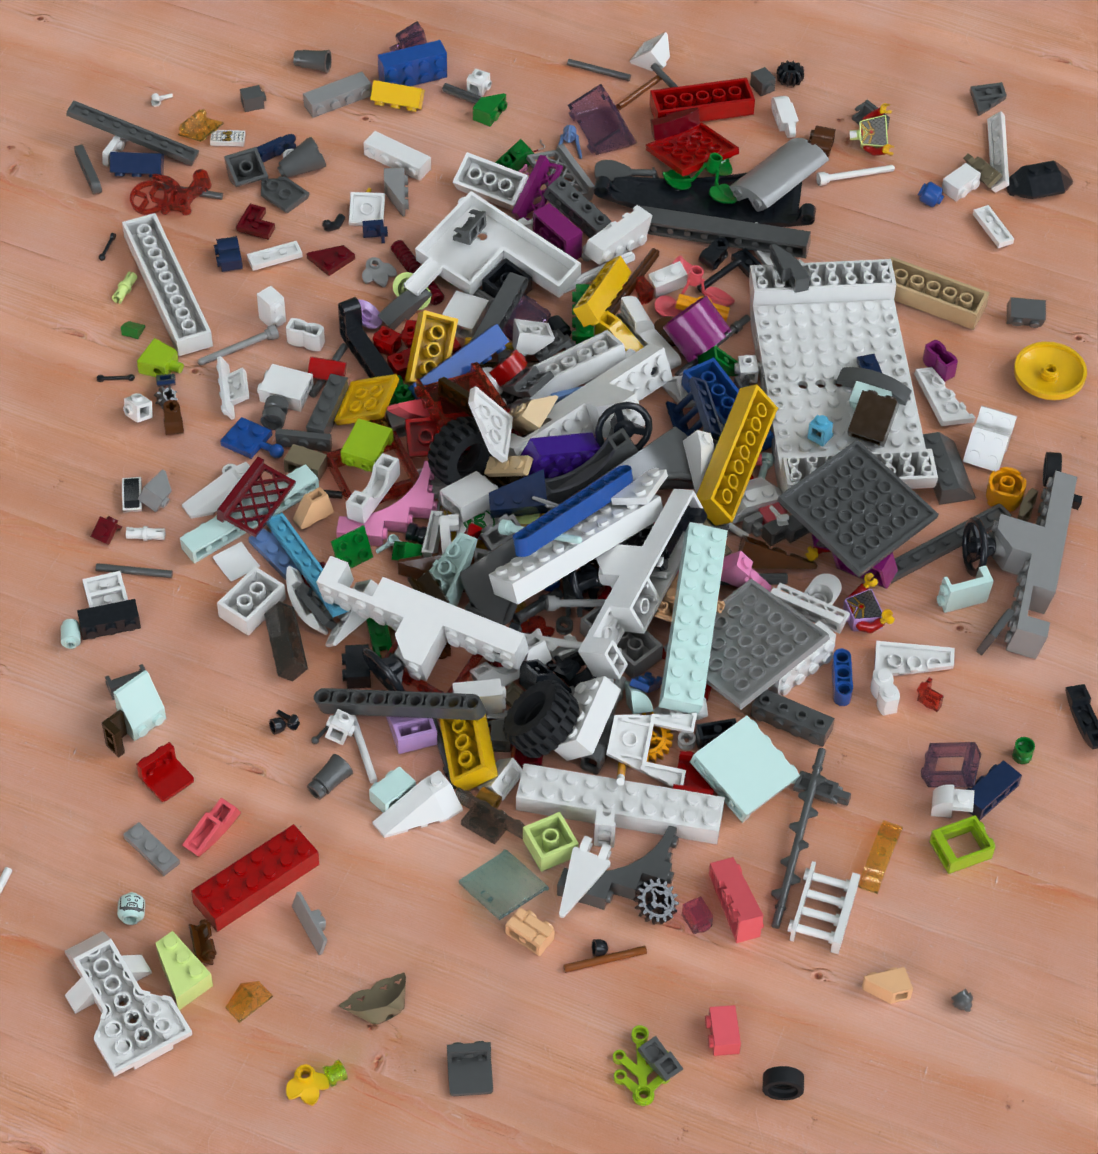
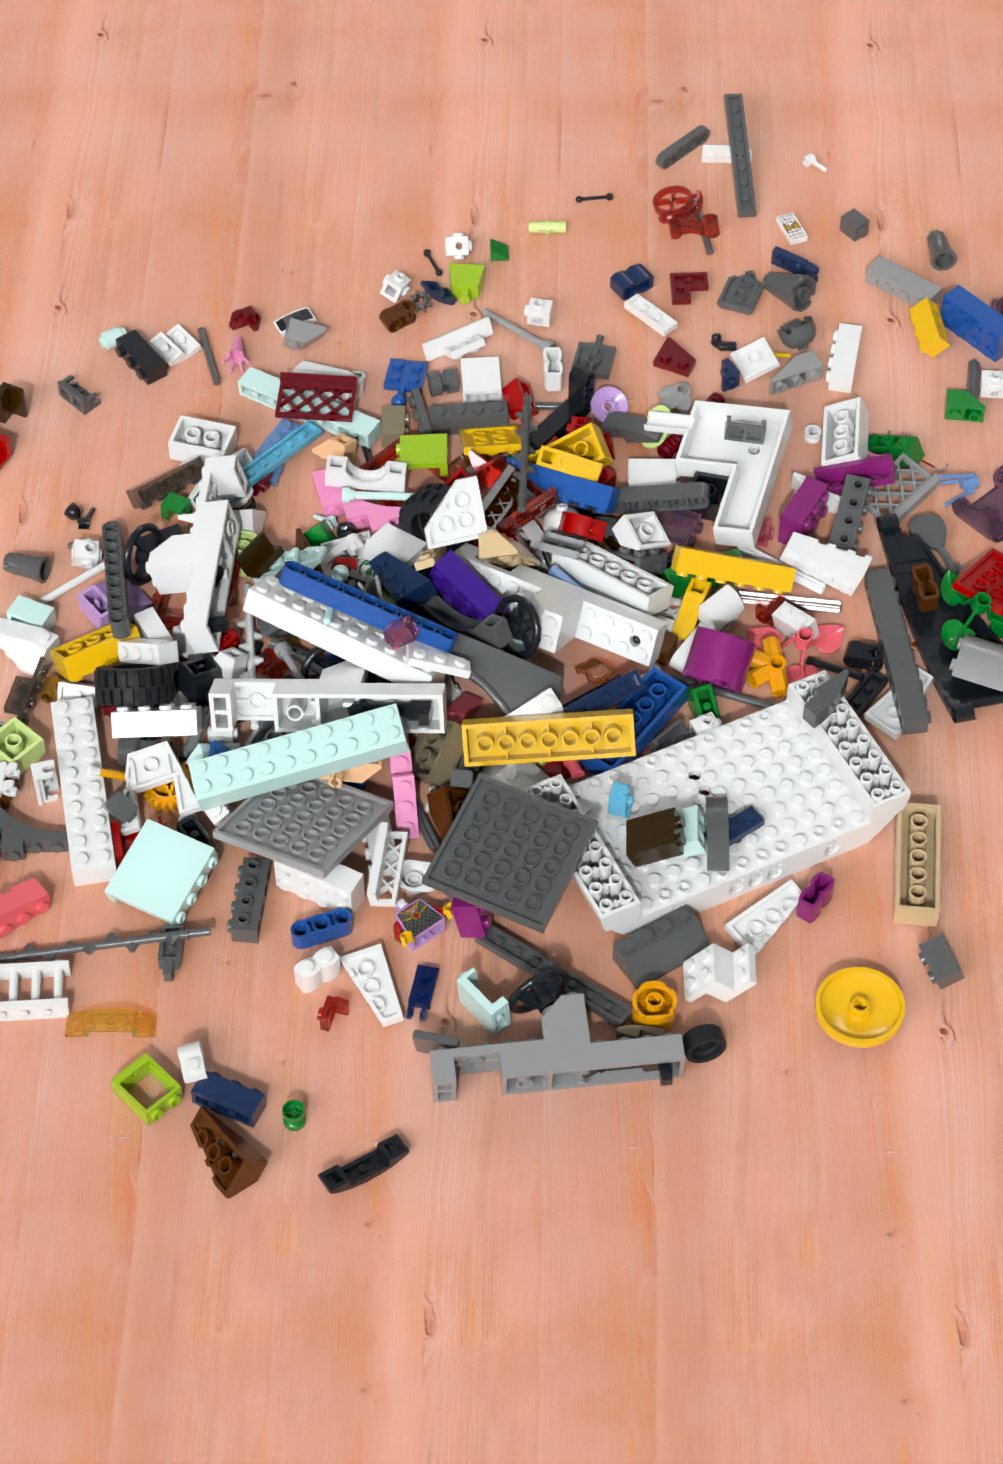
camera: 70 degrees right, 0 degrees up
dark blue brick [110,152,164,178] -> none
light aqua slope [113,670,166,741] -> none
white brick [122,213,213,356] -> none
white pin [126,526,166,541] -> none
clear yellow hinge [178,109,224,142] -> none
white sticker [213,542,260,581] -> none
dark grey slope [224,147,268,187] -> none
white brick [257,286,286,328] -> none
green hinge [331,525,373,569] -> none
window [921,742,981,787] -> none
none -> dark grey brick [102,790,139,824]
none -> white brick [118,638,179,665]
none -> green panel [160,492,192,521]
none -> reddish brown wedge [190,1107,268,1199]
none -> bright pink piece [221,337,250,373]
none -> light aqua piece [342,487,414,503]
none -> clear pink brick [383,614,420,650]
none -> clear blue hinge [406,965,439,1022]
none -> white brick [445,233,472,260]
none -> dark grey slope [450,769,474,791]
none -> dark grey plant [512,395,538,513]
none -> white brick [524,297,553,327]
none -> yellow slope [536,445,603,483]
none -> dark grey plate [571,335,616,380]
none -> clear orange slope [574,658,614,684]
none -> dark grey cylinder [777,316,816,351]
none -> reddish brown brick [910,563,939,613]

